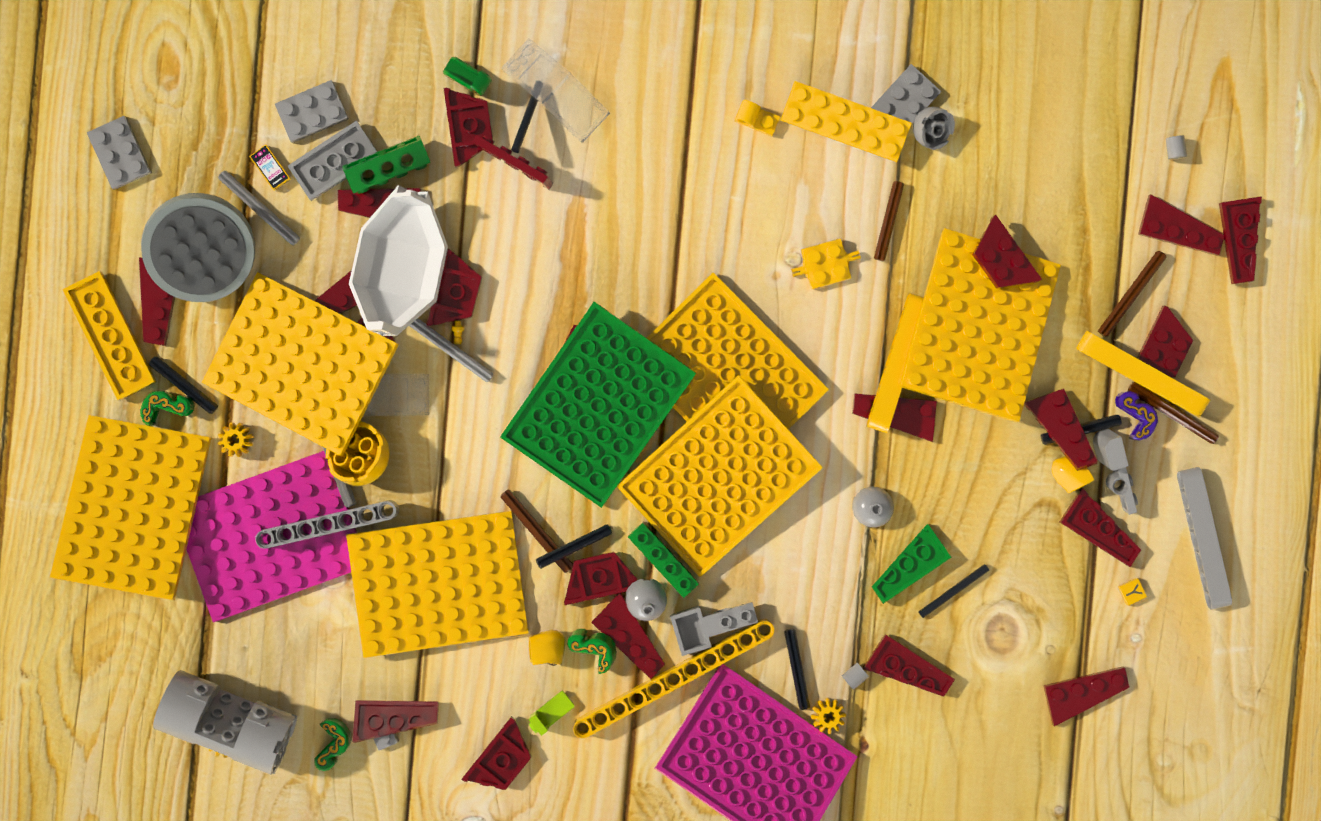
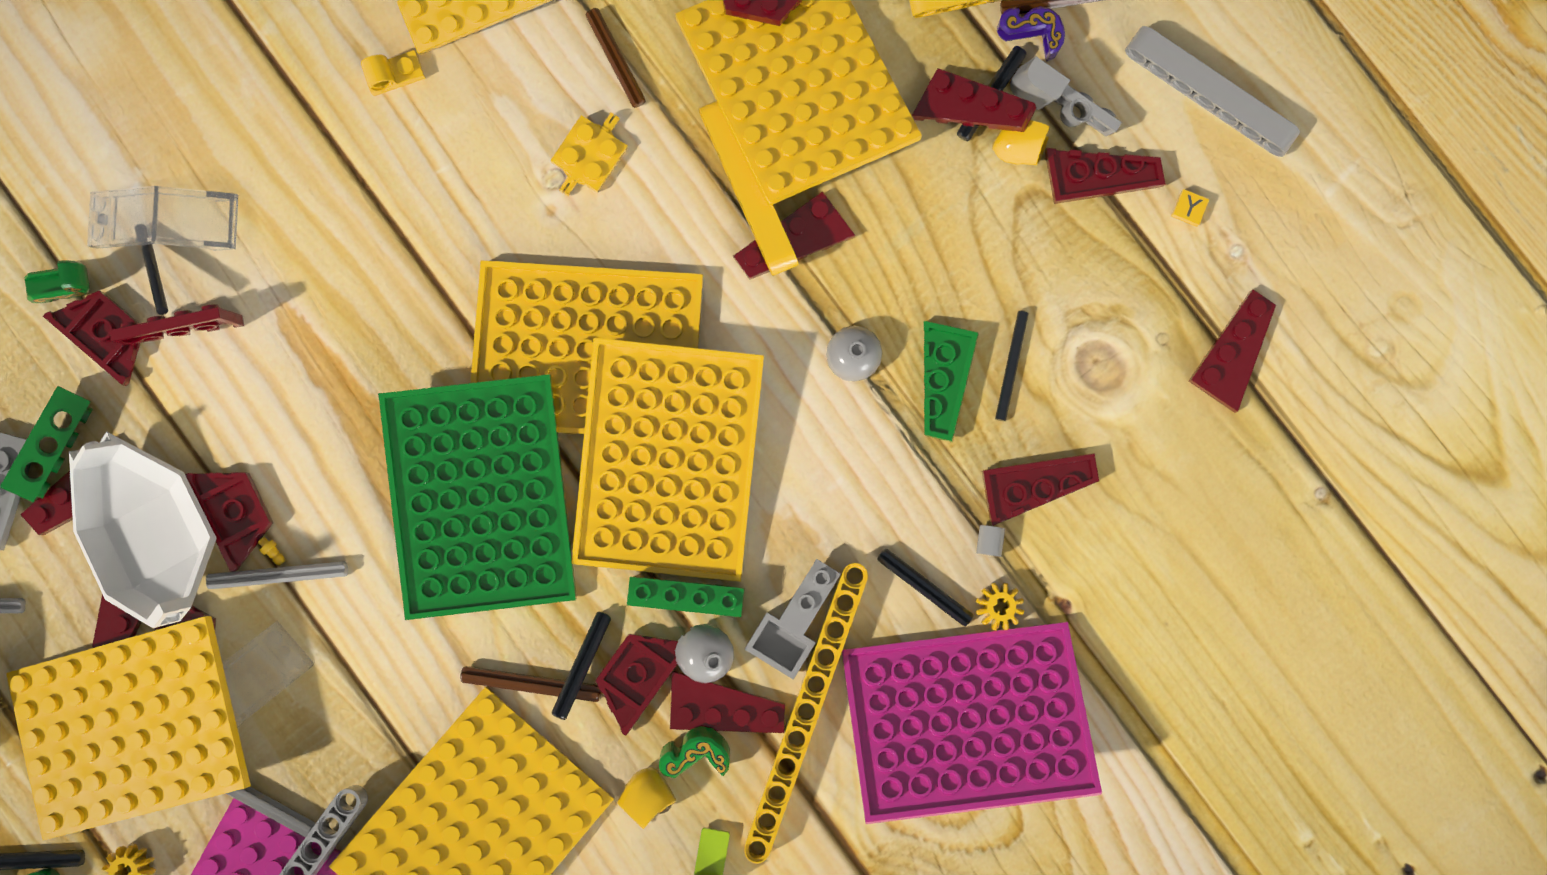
camera: 40 degrees left, 5 degrees down
yellow cylinder [326,422,390,486] -> none

